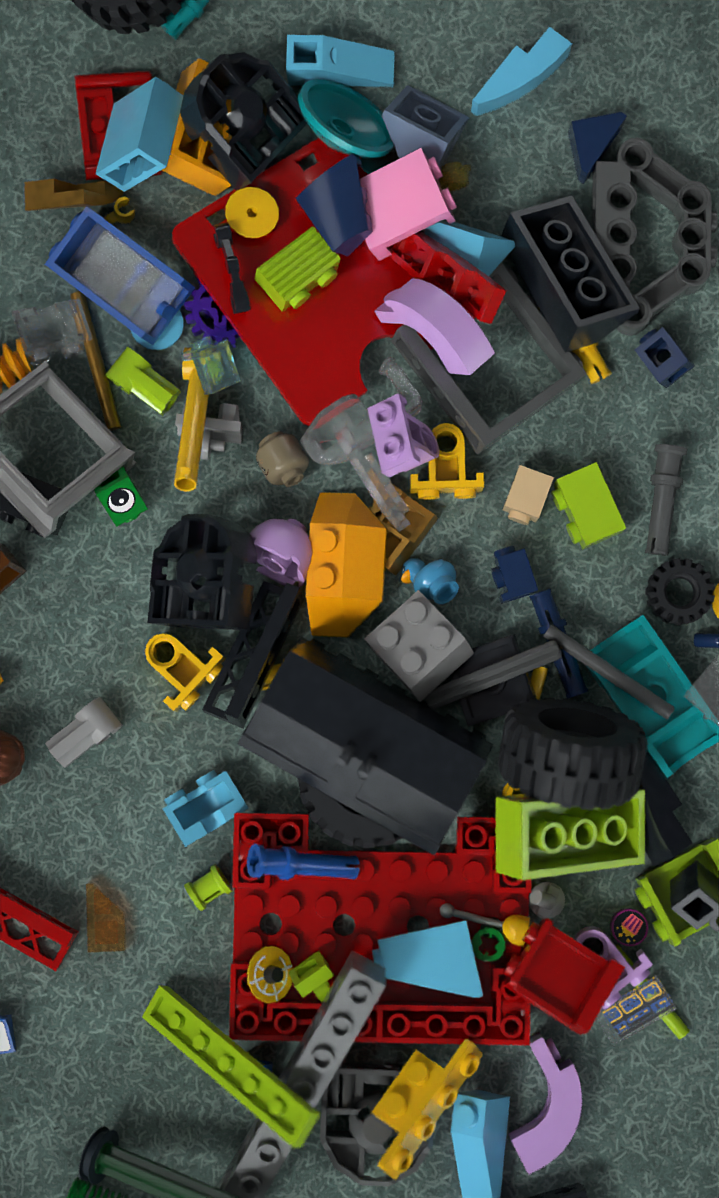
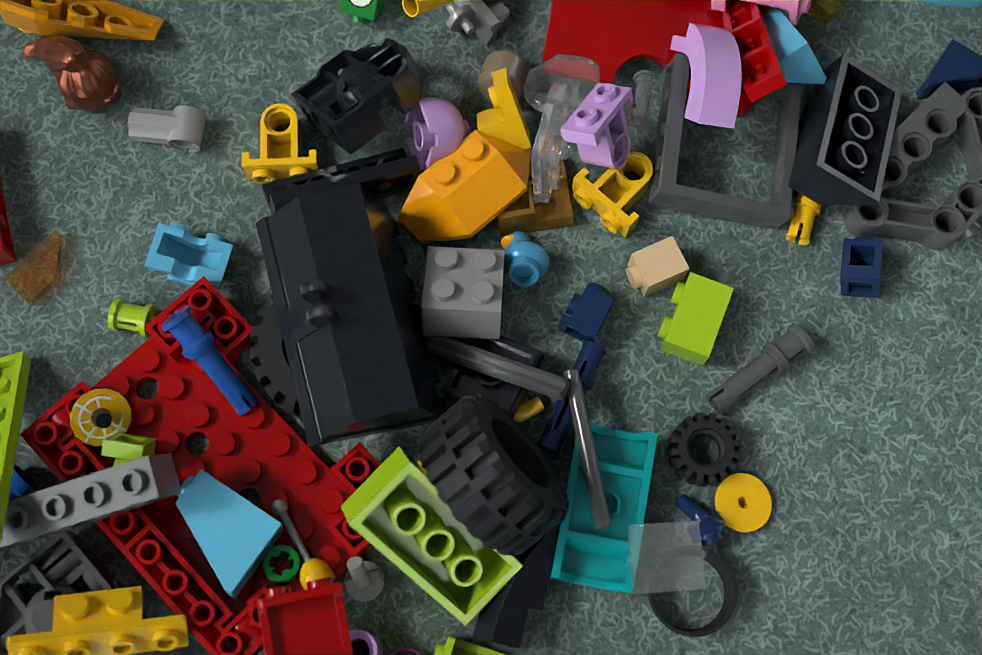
camera: 40 degrees right, 10 degrees down
none -> yellow slope [476,67,531,150]

